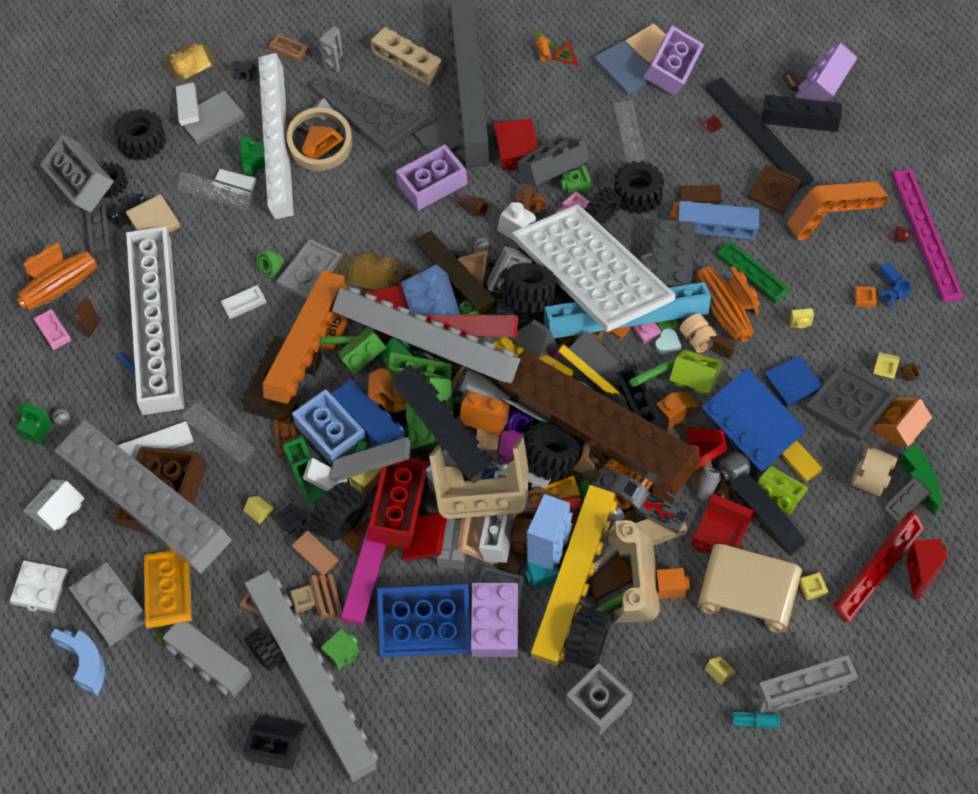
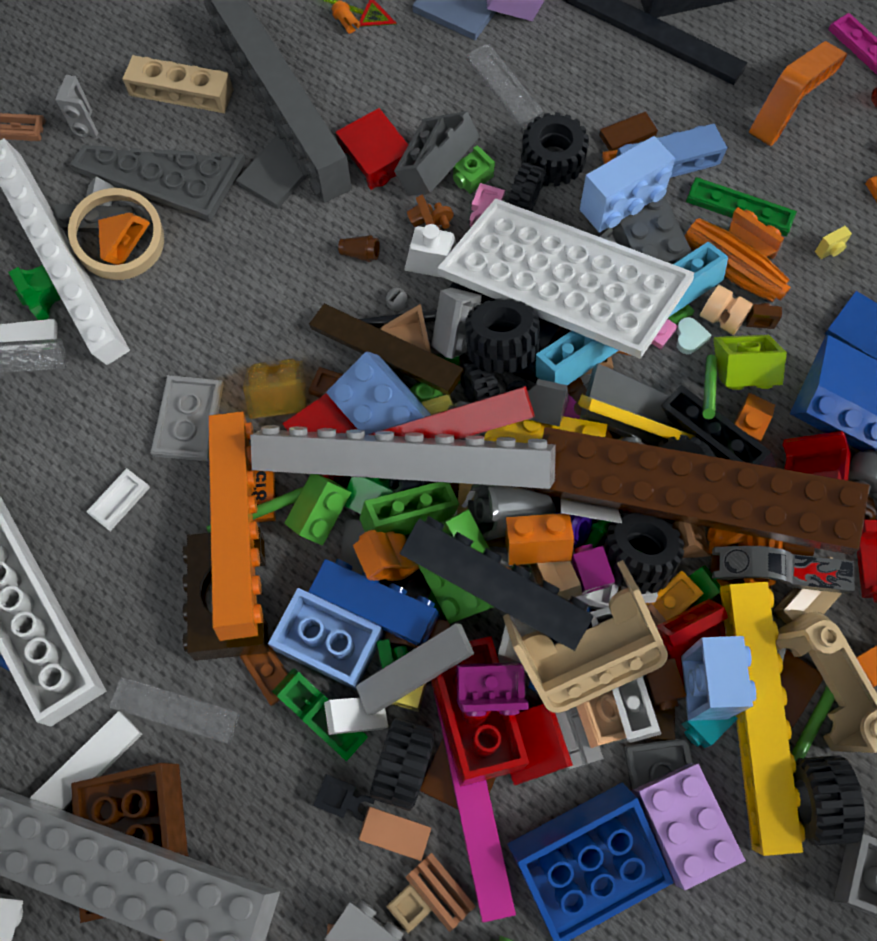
camera: 25 degrees left, 10 degrees up
light yellow slope [243,496,274,524] -> none
bright green brick [256,250,284,278] -> none
lavender brick [396,145,467,211] -> none
clear red hinge [705,115,722,132] -> none
reddish brown tile [747,164,801,214] -> none
none -> magenta bracket [457,662,528,717]
none -> light blue brick [580,136,676,233]

